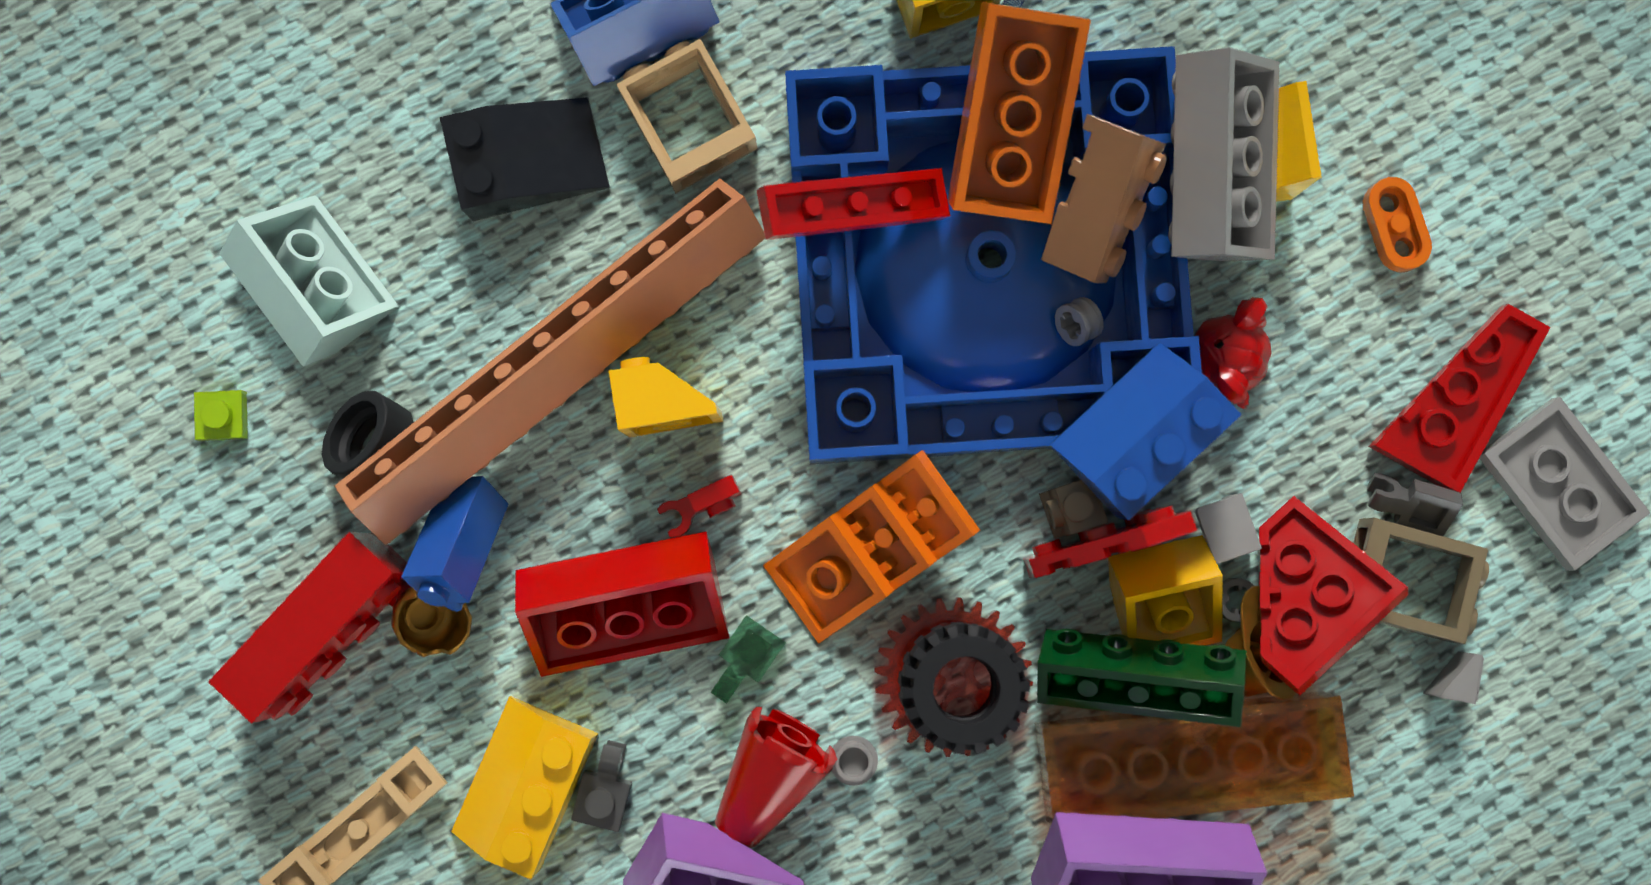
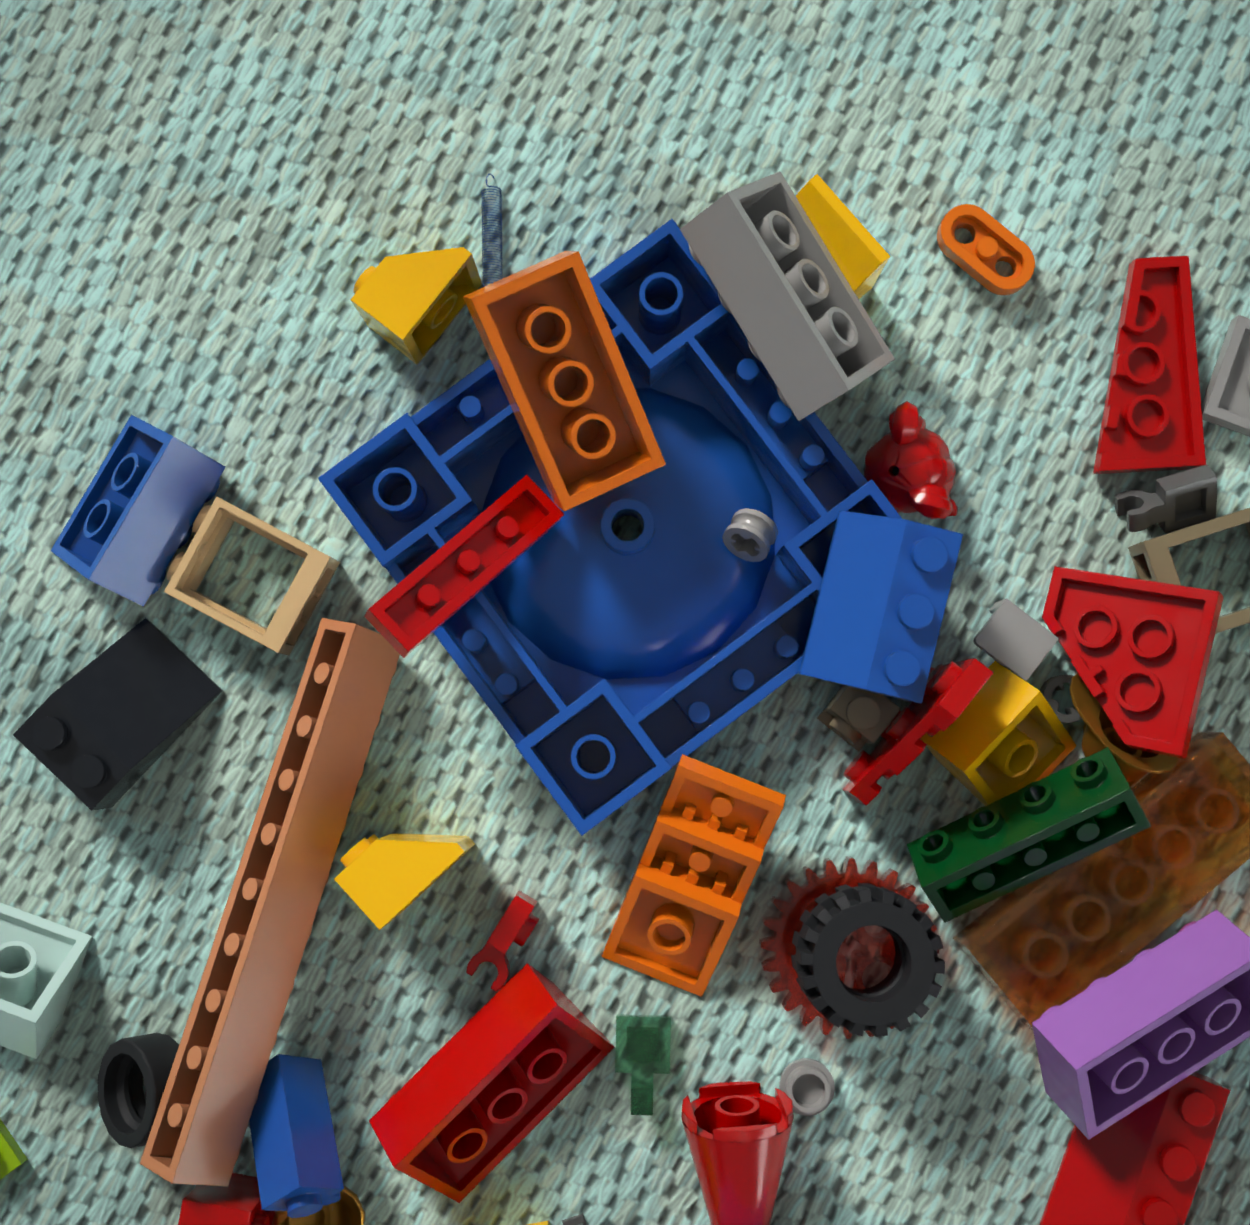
camera: 30 degrees left, 0 degrees up
medium nougat wedge [1041,114,1167,283] -> none

